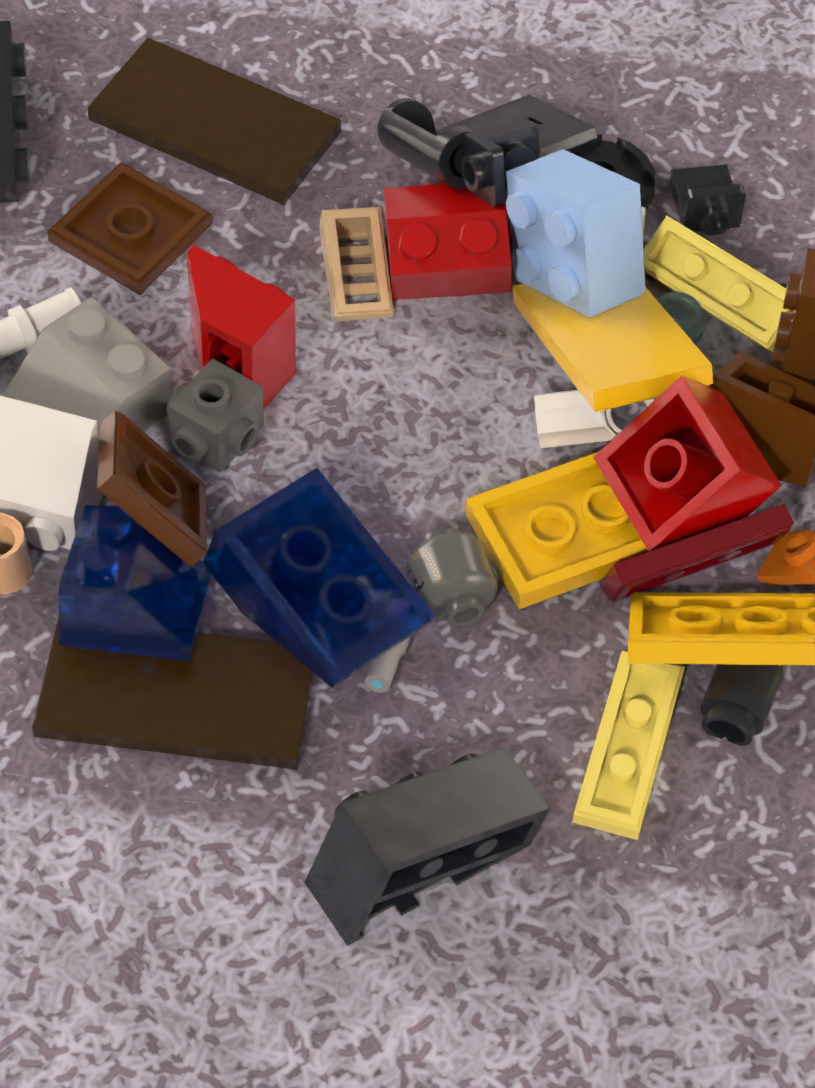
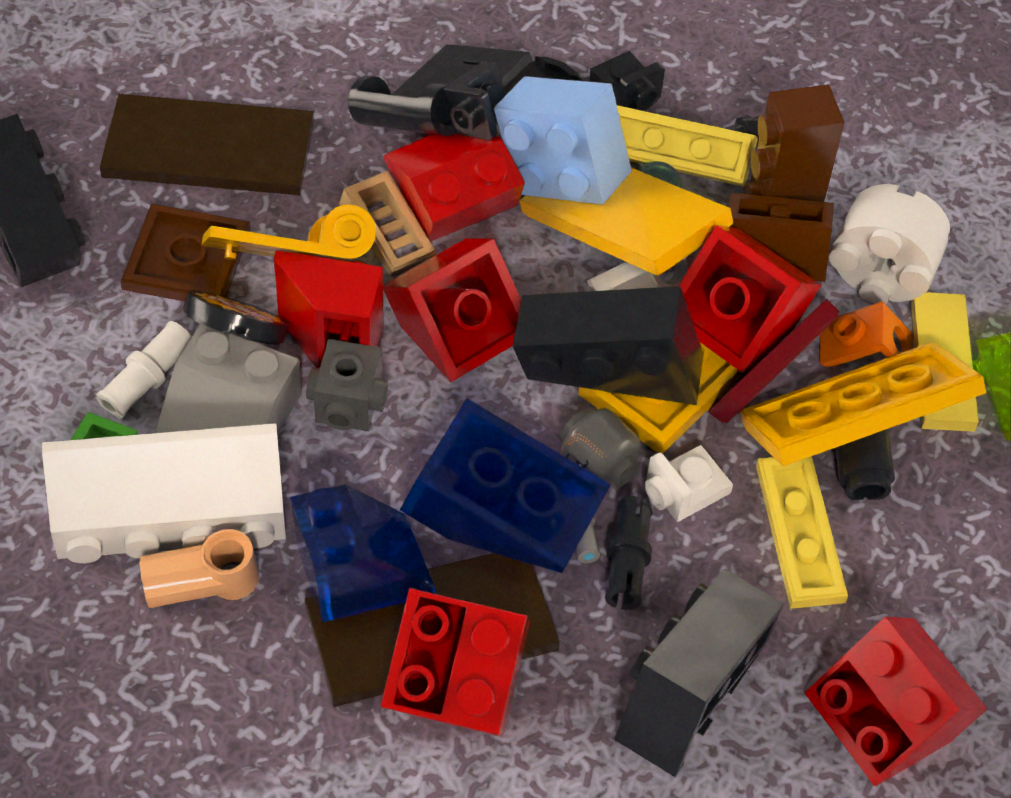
camera: 25 degrees left, 0 degrees up
reddish brown tile [97,410,207,567] -> none
none -> black tile [183,290,290,345]
none -> yellow door [201,204,376,261]
none -> red slope [380,588,530,737]
none -> red slope [383,238,522,382]
none -> black wedge [512,286,704,405]
none -> black pin [605,496,653,610]
none -> white bracket [645,445,733,522]
none -> red slope [804,616,988,786]

